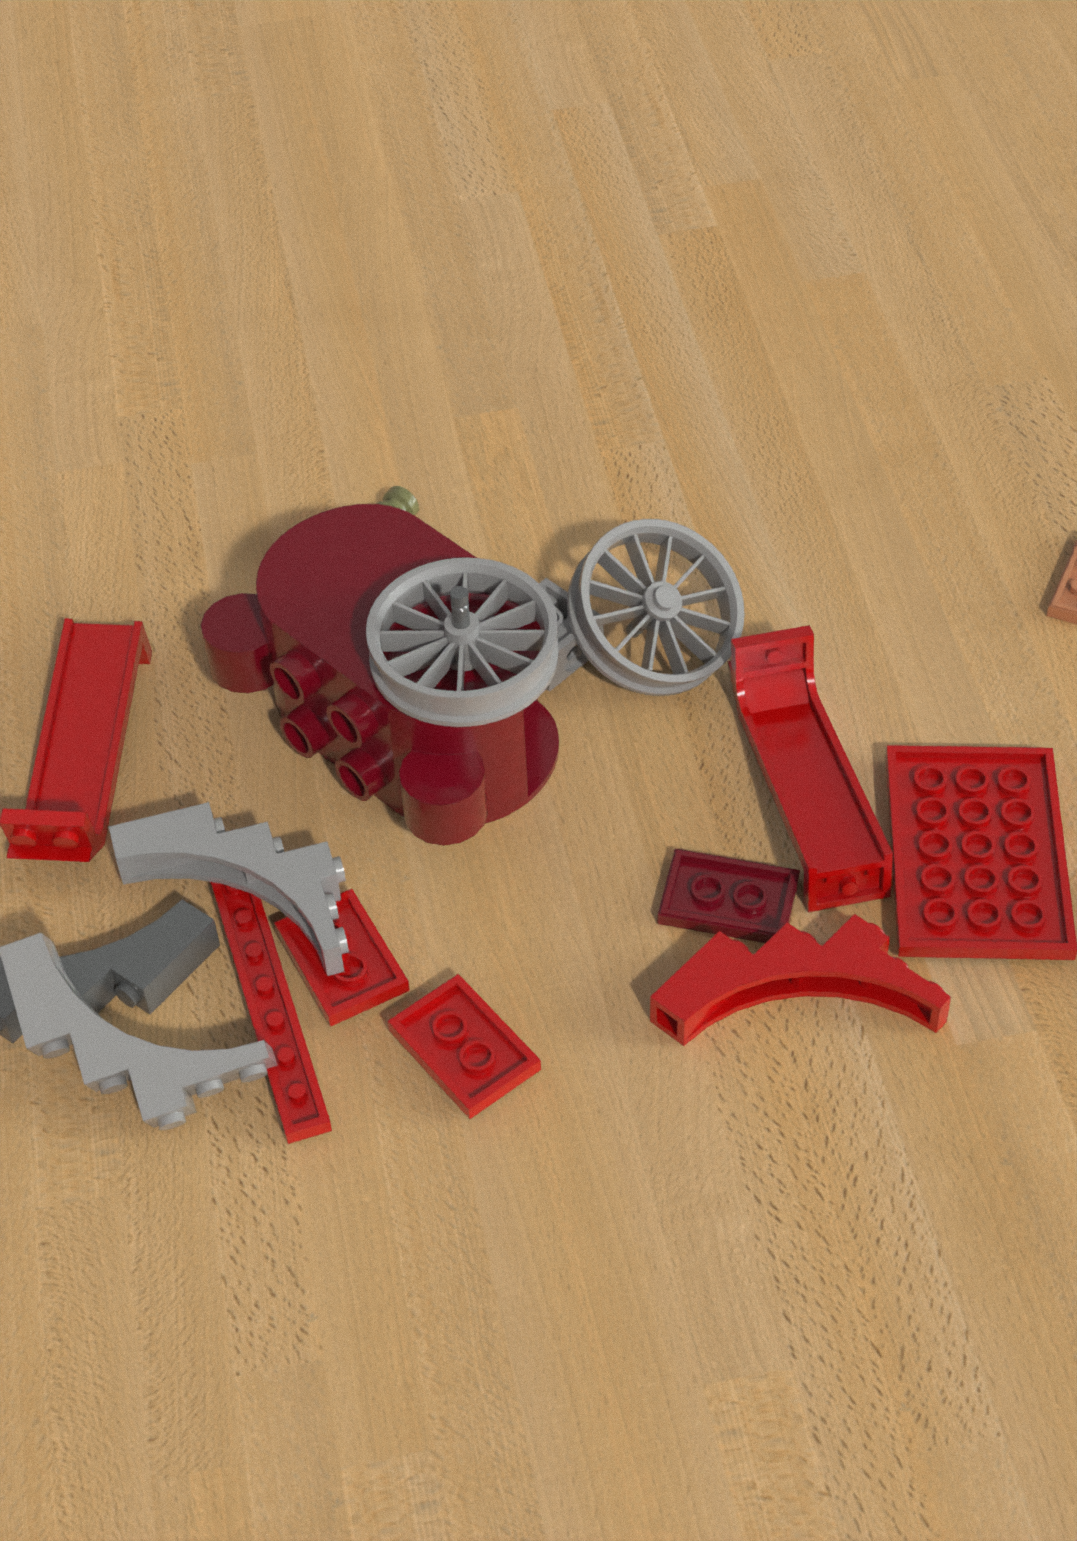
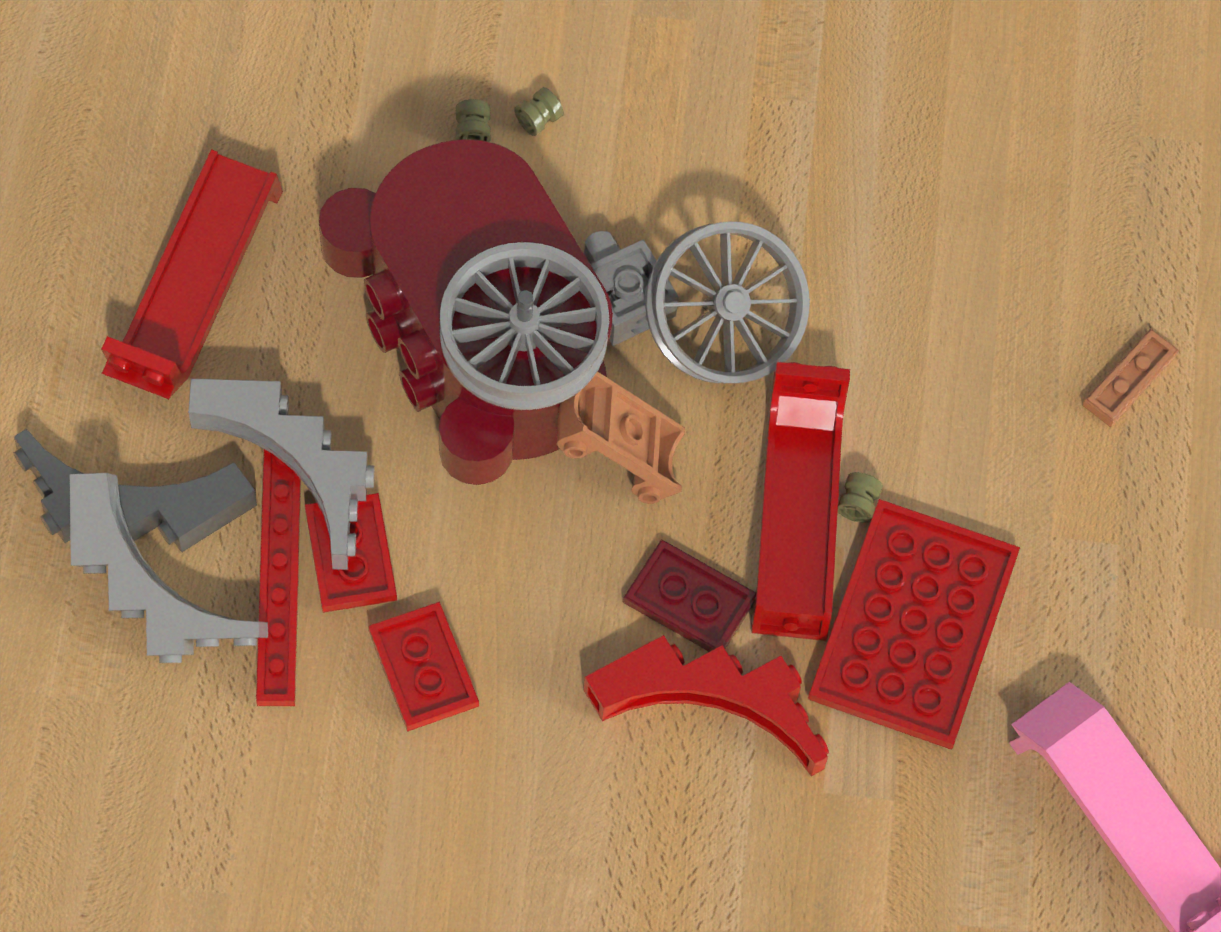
camera: 10 degrees right, 15 degrees up
none -> nougat piece [557,372,685,504]
none -> olive wheel [838,472,883,523]

